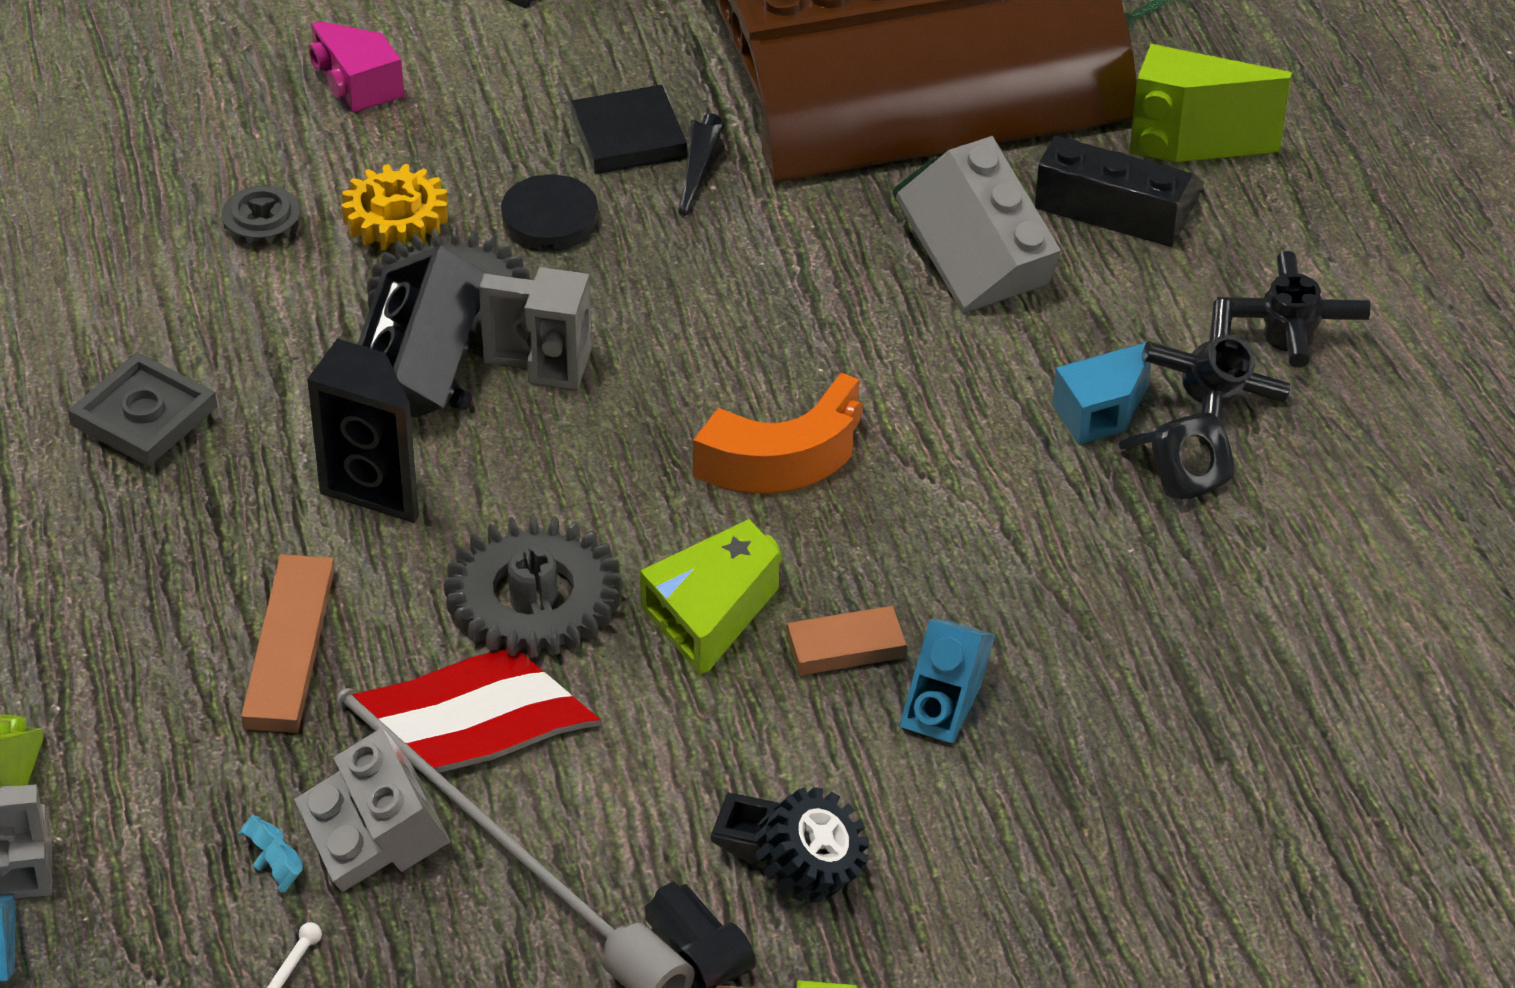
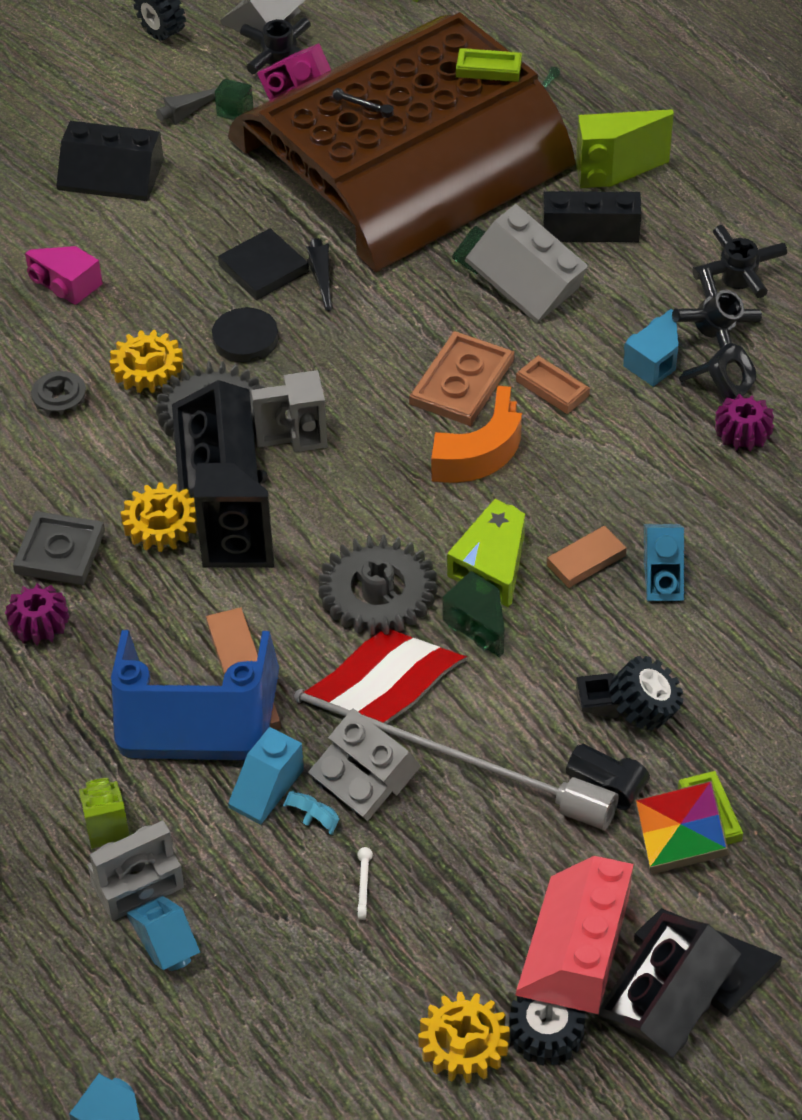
camera: 20 degrees left, 5 degrees up
none -> magenta gear [5,582,69,646]
none -> blue windscreen [111,630,280,760]
none -> yellow gear [121,482,197,552]
none -> dark azure slope [228,727,304,825]
none -> nougat tile [409,331,515,426]
none -> clear green slope [442,571,505,657]
none -> nougat tile [516,355,590,414]
none -> magenta gear [715,393,774,452]

